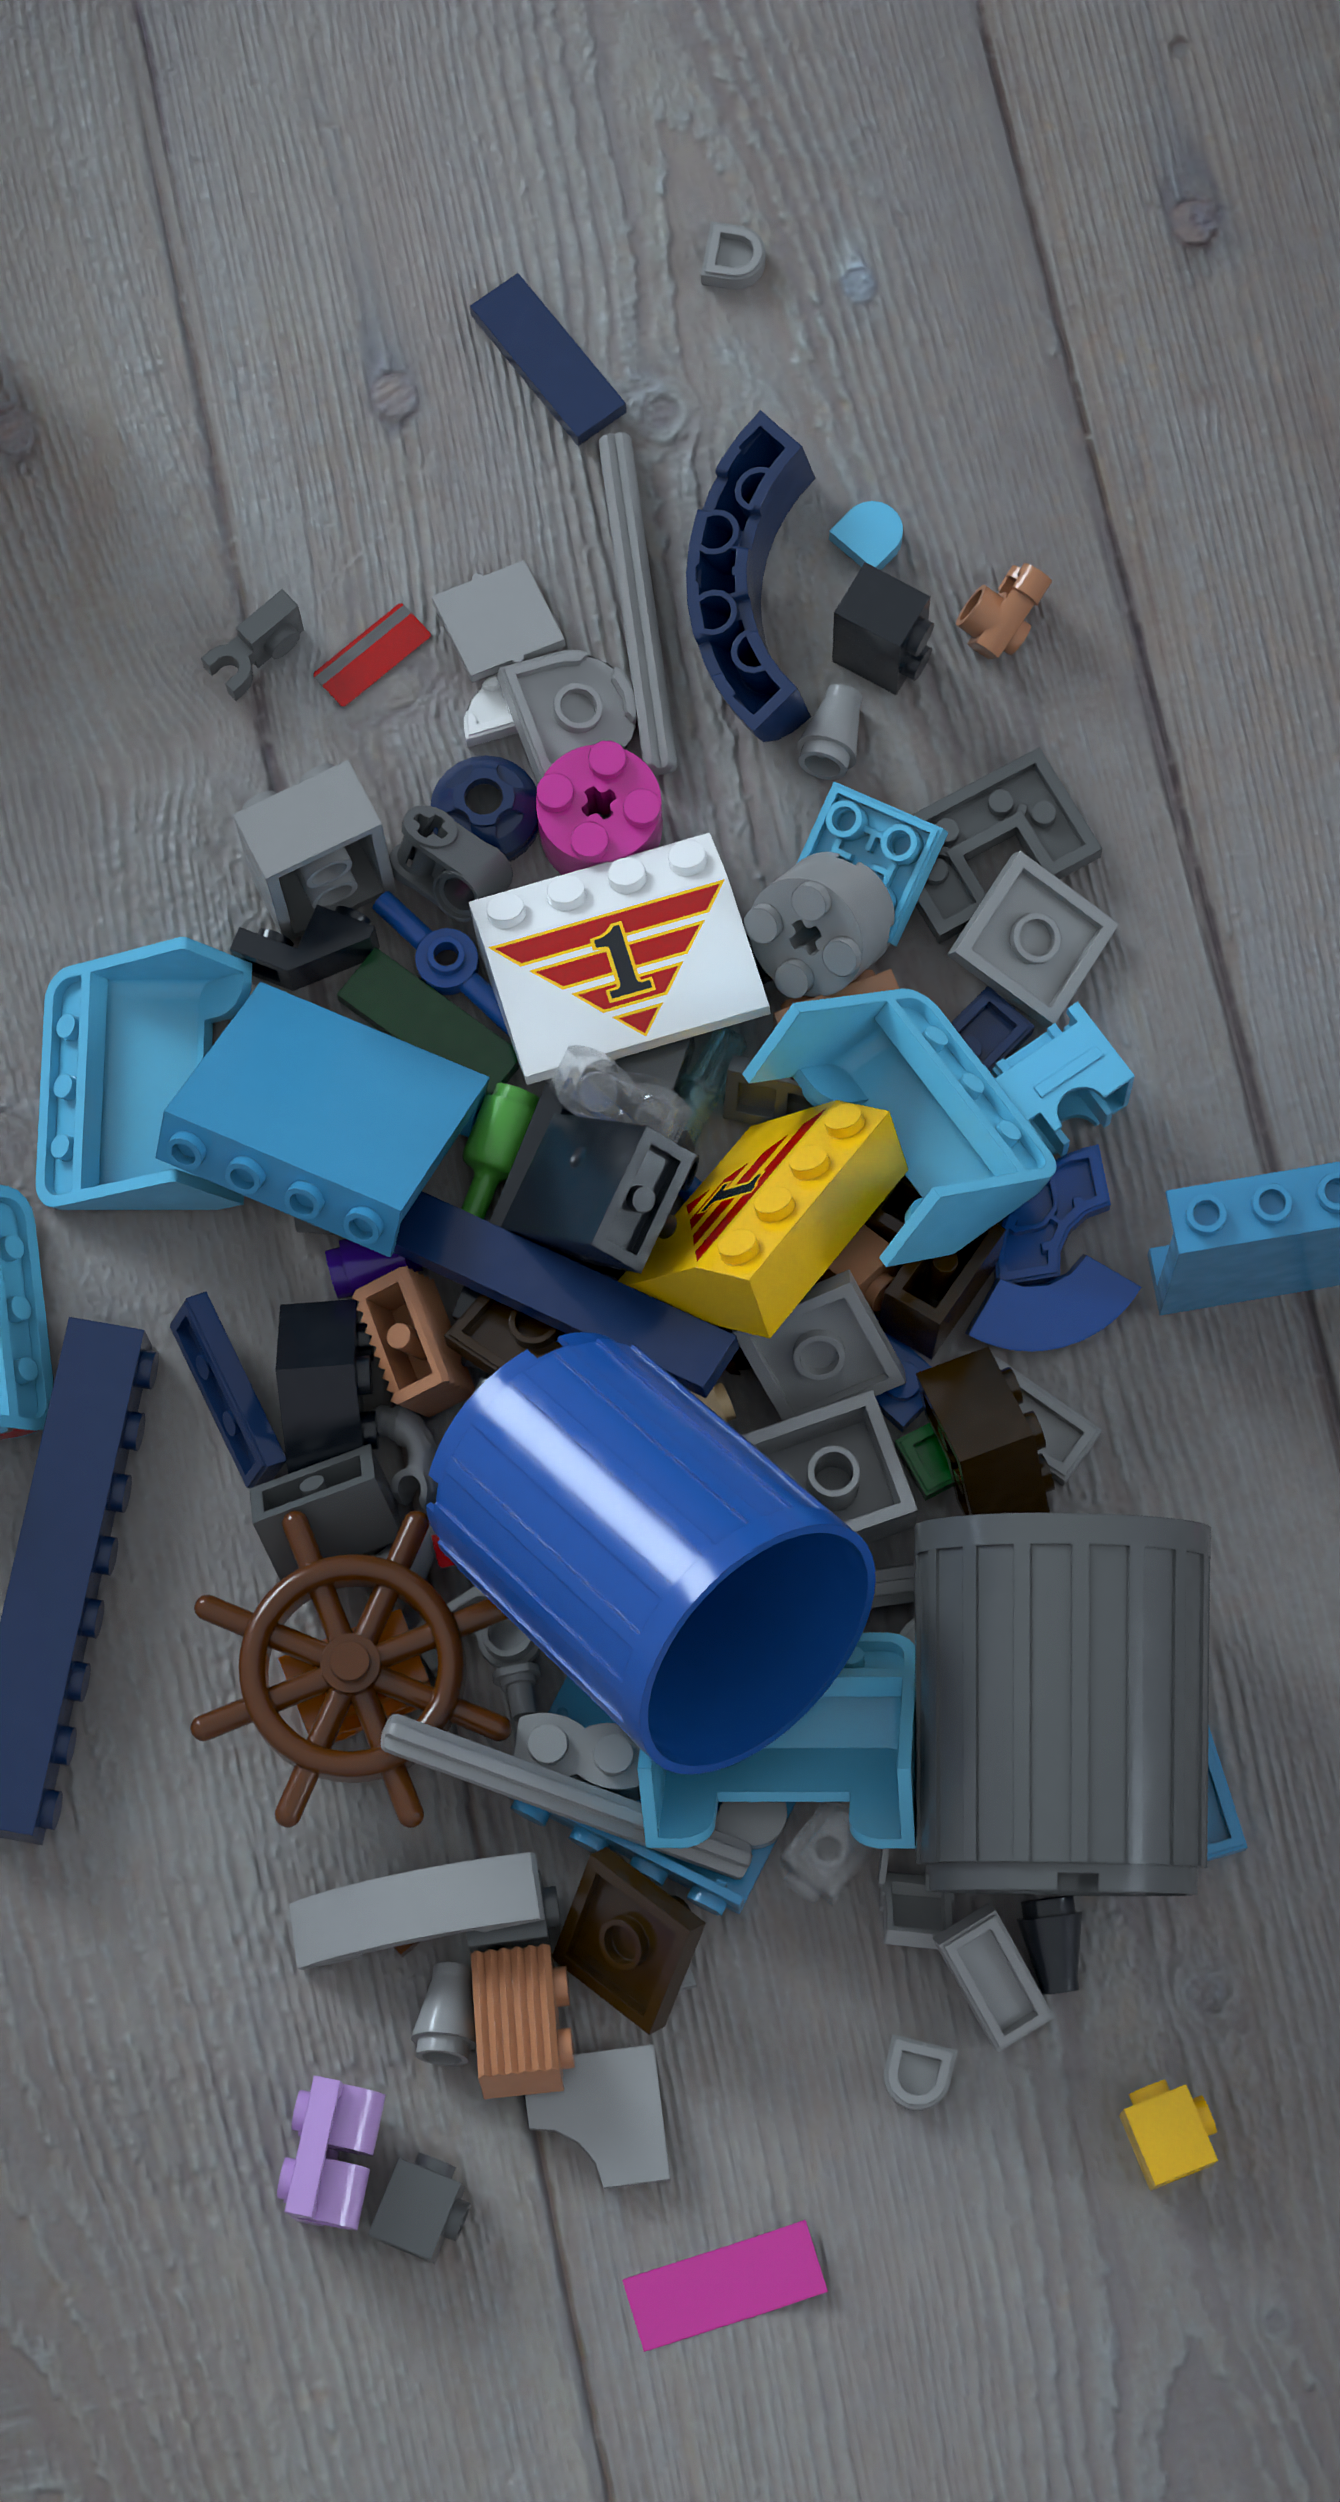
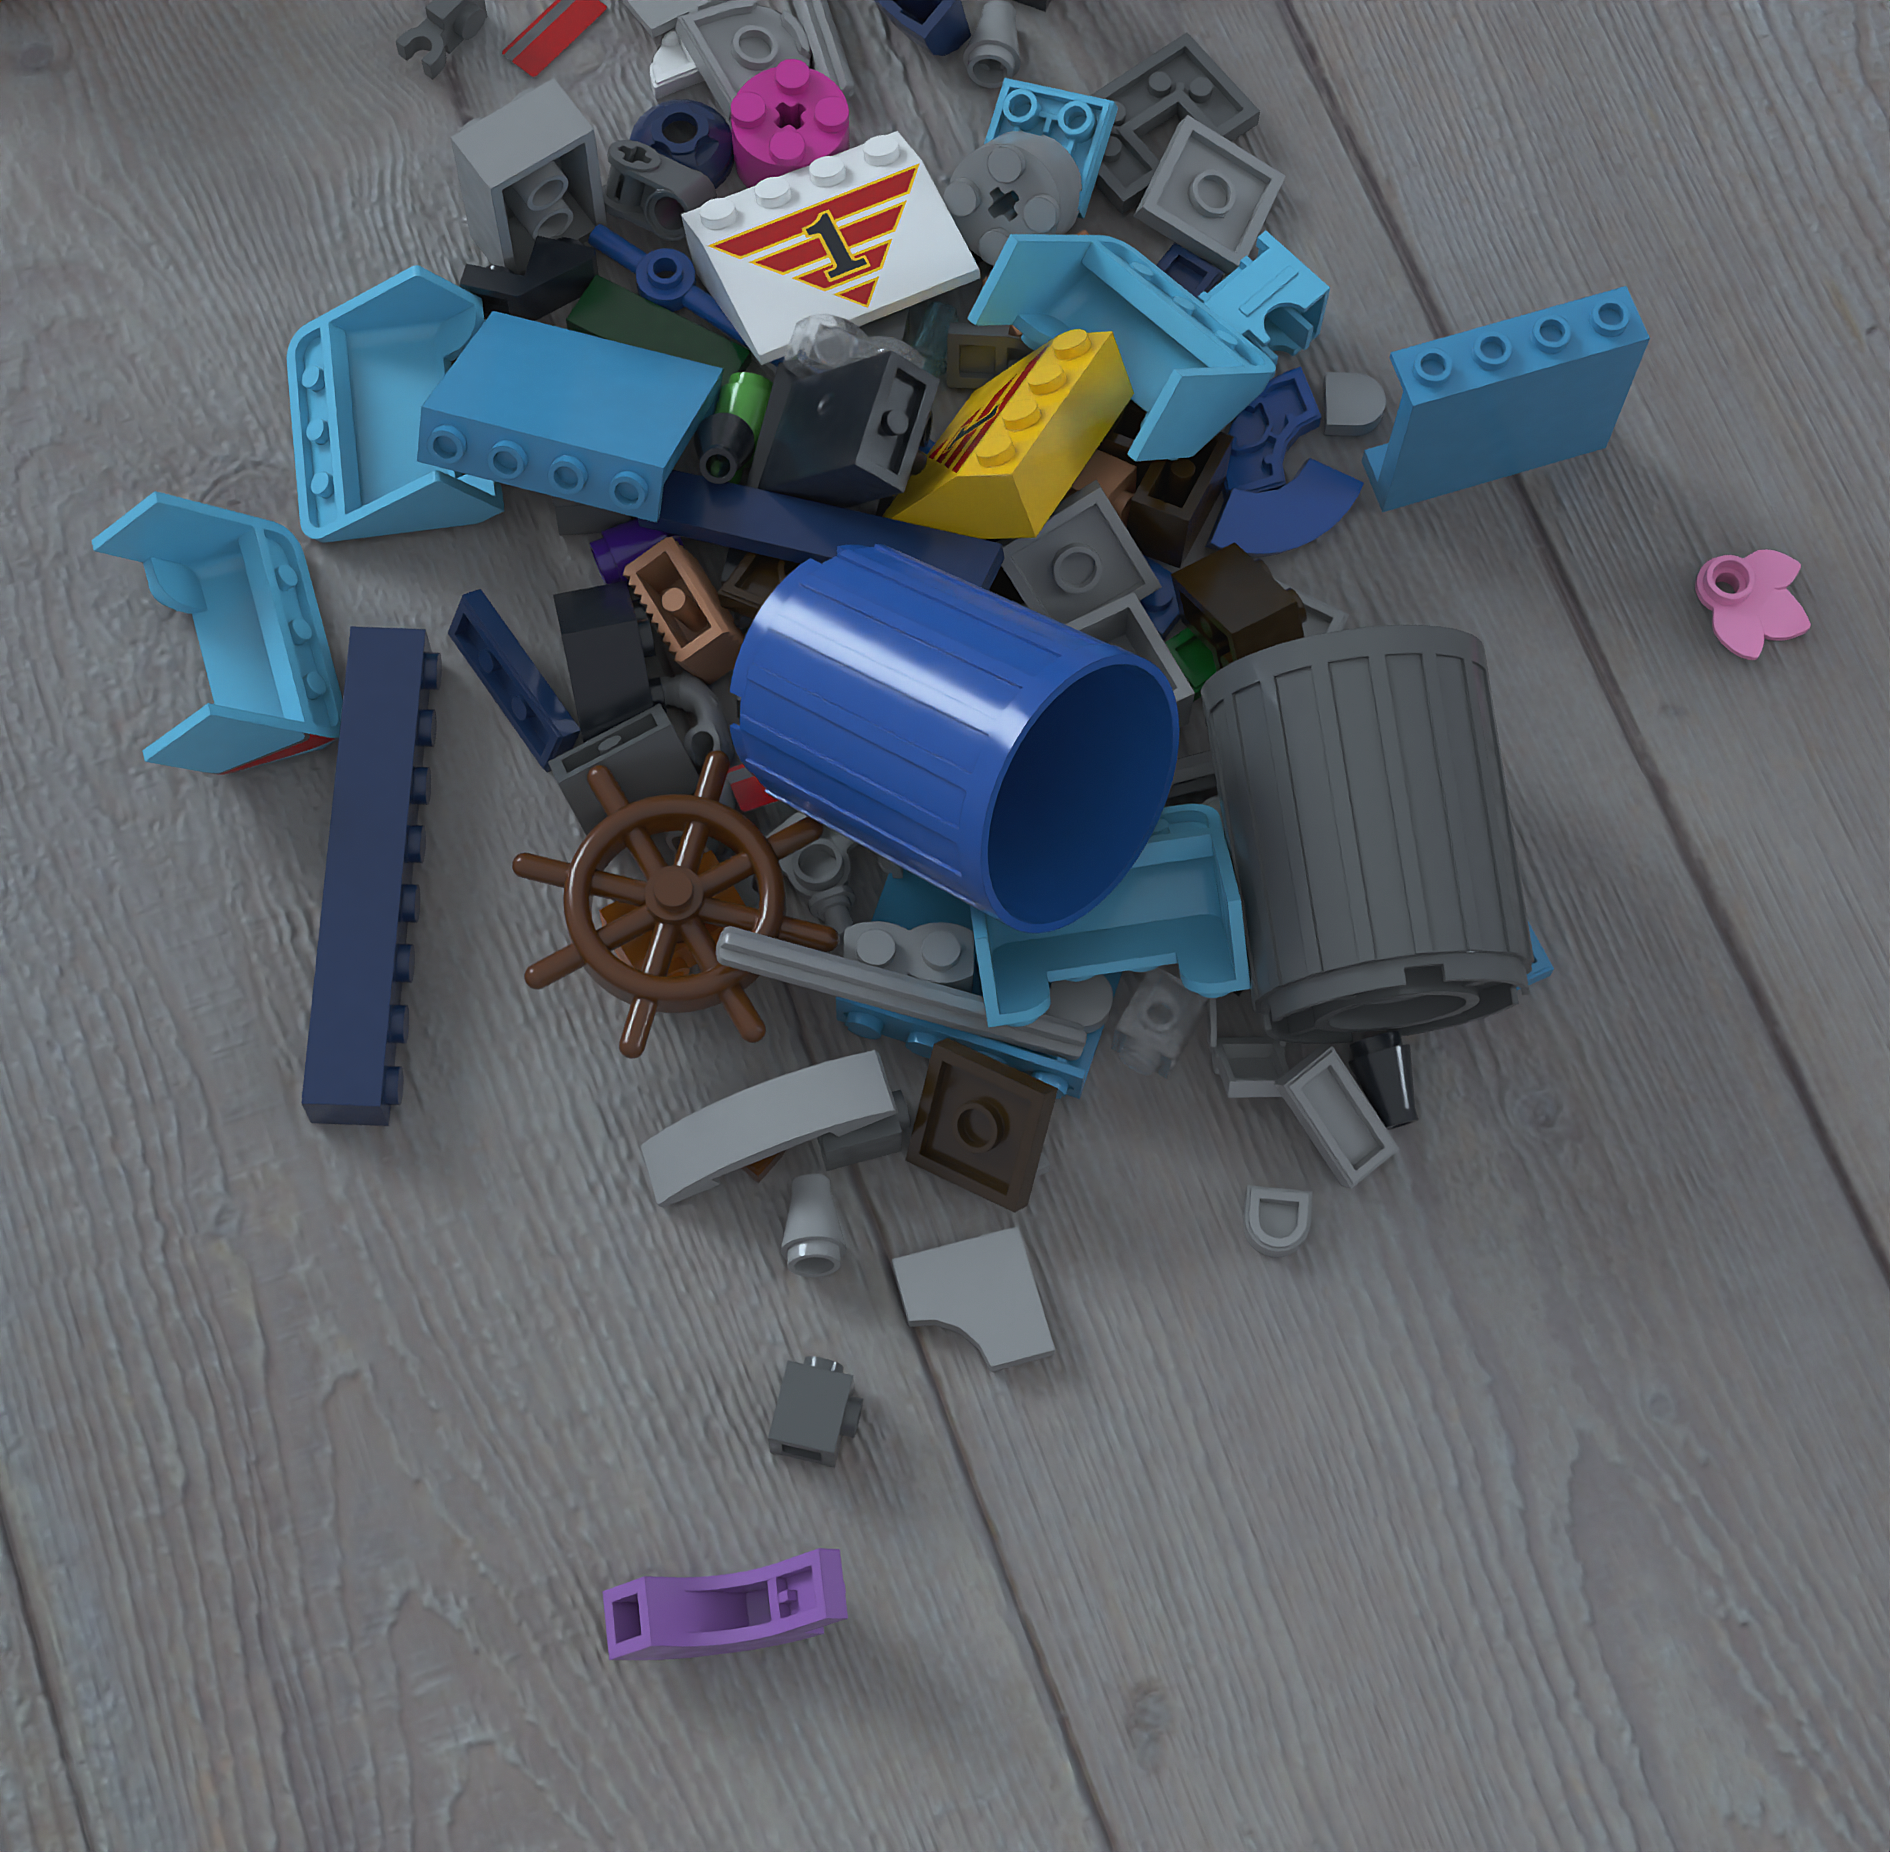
camera: 15 degrees left, 5 degrees down
lavender plate [277,2075,386,2231] -> none
nougat brick [471,1944,575,2099] -> none
dark pink sticker [622,2220,828,2352] -> none
yellow brick [1119,2079,1218,2191] -> none
none -> medium lavender arch [602,1548,848,1660]
none -> black cone [694,413,755,484]
none -> light grey tile [1323,372,1386,436]

